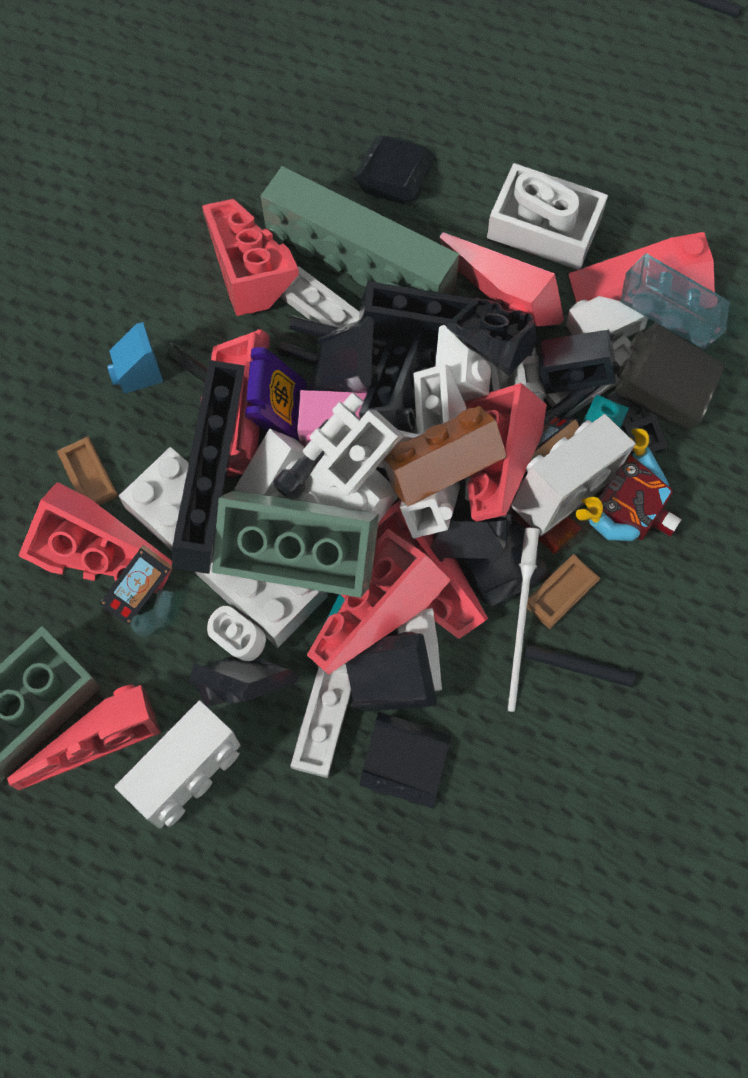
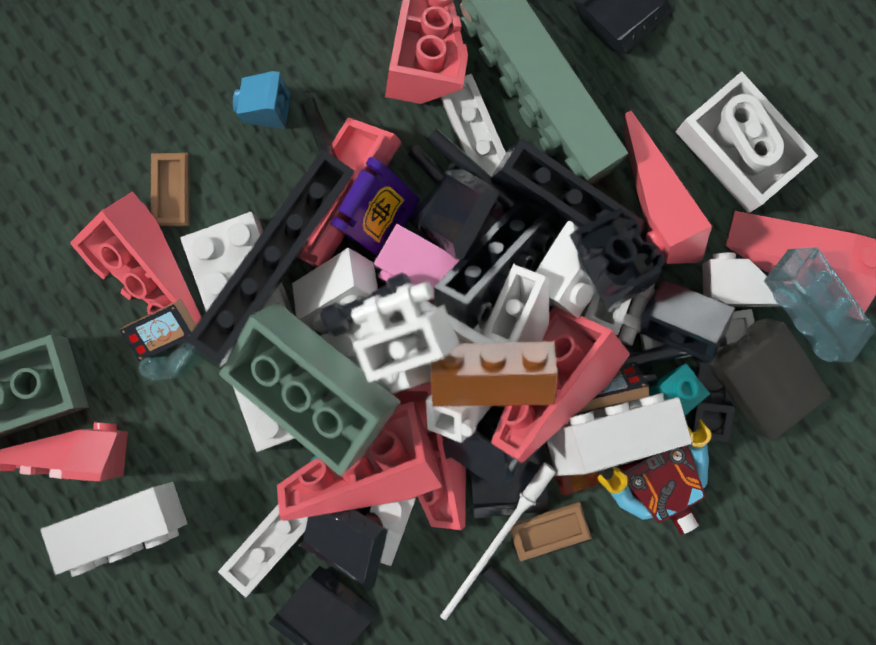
camera: 30 degrees right, 15 degrees up
black slope [189,655,299,707] -> none
white plate [207,606,266,662] -> none

